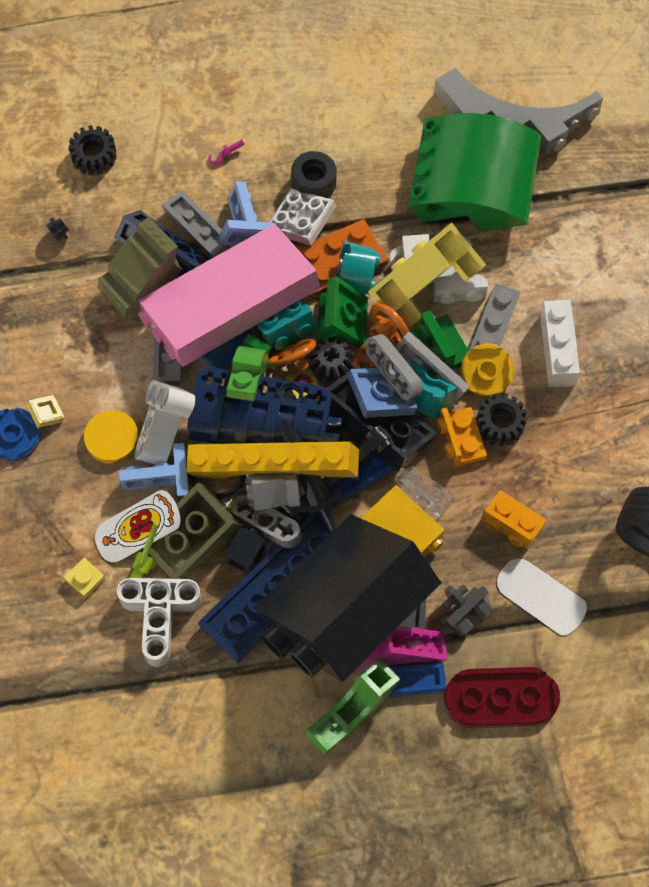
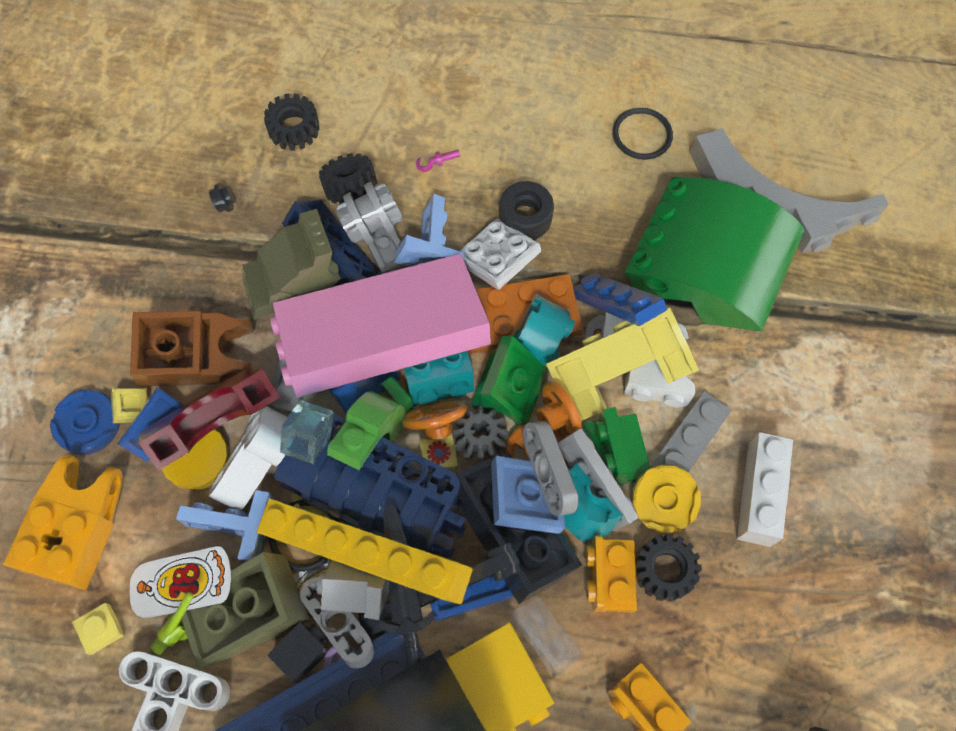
camera: 15 degrees right, 0 degrees up
none -> light orange brick [3,454,123,591]
none -> blue tile [117,388,184,462]
none -> dark orange brick [130,311,253,386]
none -> dark red arch [138,361,280,471]
none -> clear light blue brick [280,400,334,464]
none -> black tyre [319,153,378,204]
none -> light grey piece [336,182,403,245]
none -> blue plate [573,274,667,326]
none -> black tyre [613,108,673,160]

